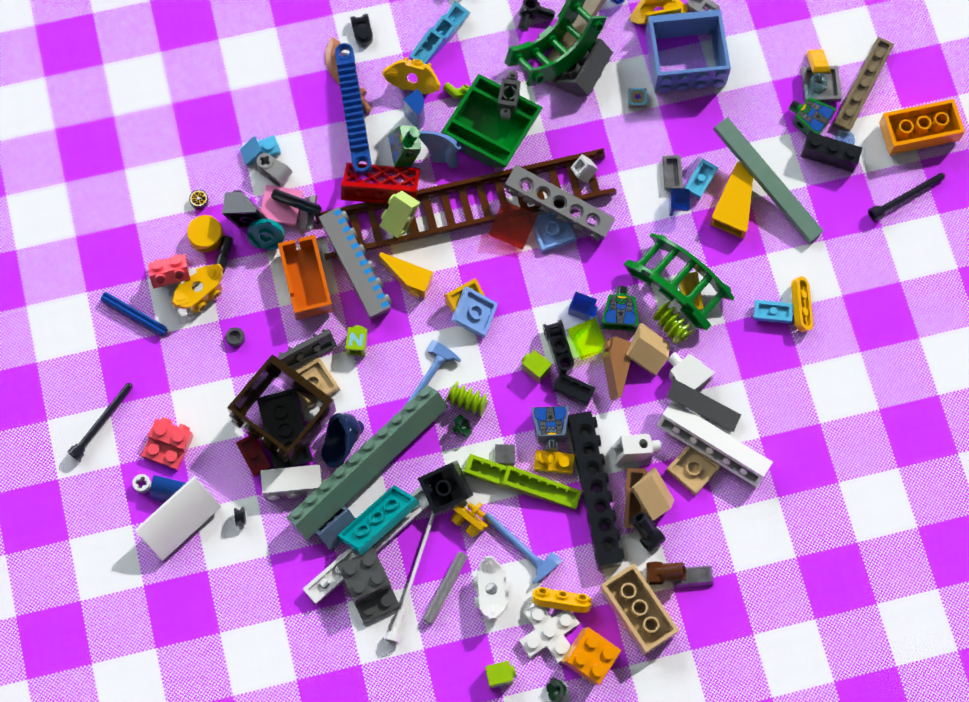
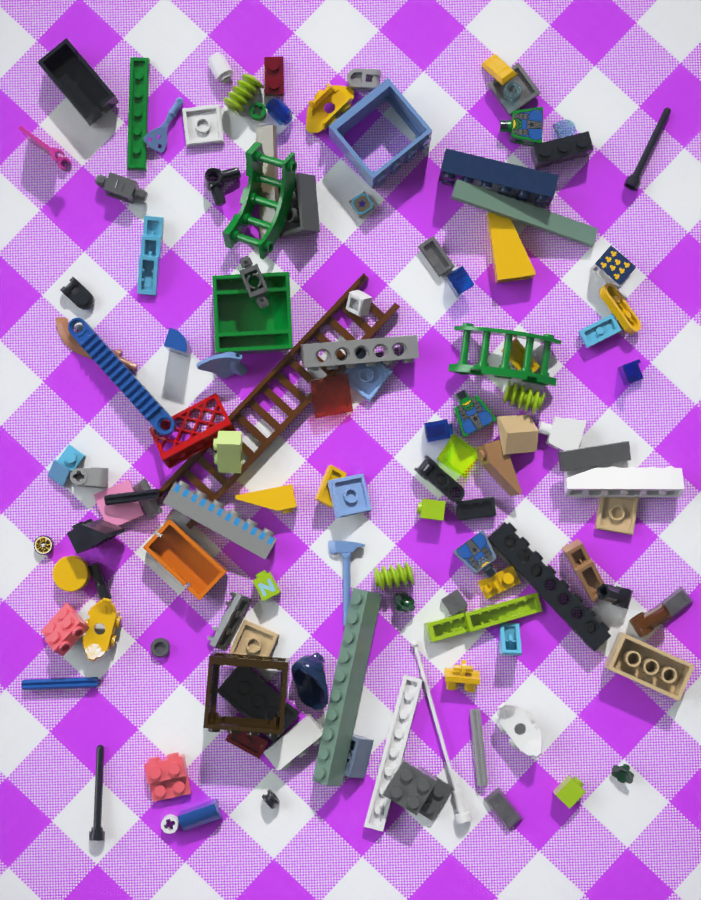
camera: 30 degrees left, 15 degrees up
white slope [134,476,222,561] -> none
teal tile [247,218,285,251] -> none
teal tile [337,485,419,556] -> none
yellow piece [382,57,441,95] -> none
green torso [388,126,421,167] -> none
black slope [418,460,474,514] -> none
lime arm [443,82,470,99] -> none
medium blue piece [484,512,562,585] -> none
white plate [519,605,580,663] -> none
yellow plate [531,587,592,613] -> none
light orange brick [561,627,621,685] -> none
white torso [612,434,661,465] -> none
tan slope [631,467,674,521] -> none
medium azure plate [684,159,719,199] -> none
dark tan tile [832,36,894,134] -> none
light orange brick [879,99,965,155] -> none
none -> dark blue brick [438,149,559,208]
none -> flat silver tile [484,787,523,830]
none -> medium azure slope [499,623,522,656]
none -> dark blue piece [590,245,636,288]
none -> clear blue panel [618,359,644,386]

